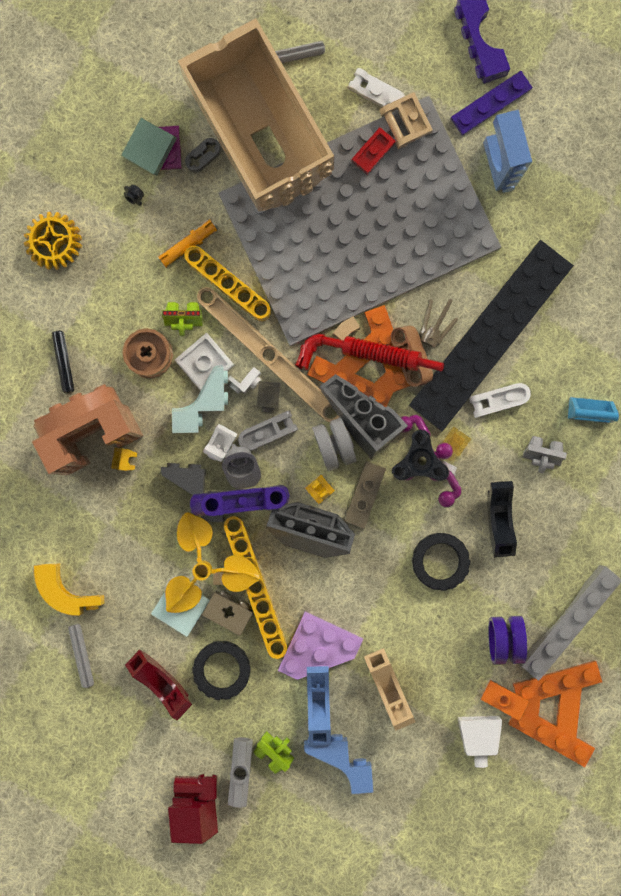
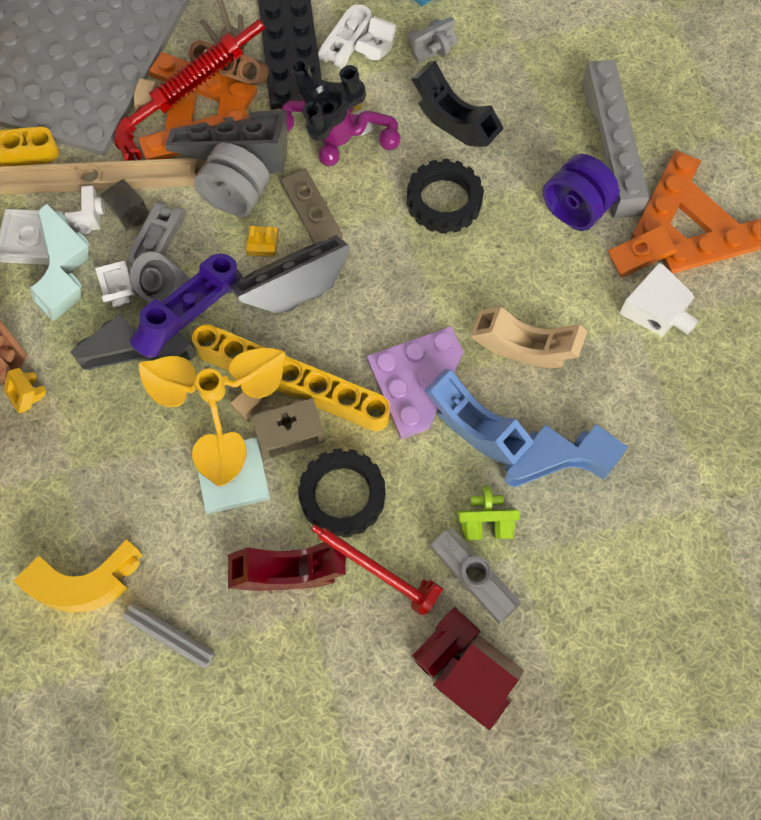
camera: 50 degrees left, 20 degrees down
none -> red piece [311,524,443,615]
none -> white bracket [355,16,396,60]

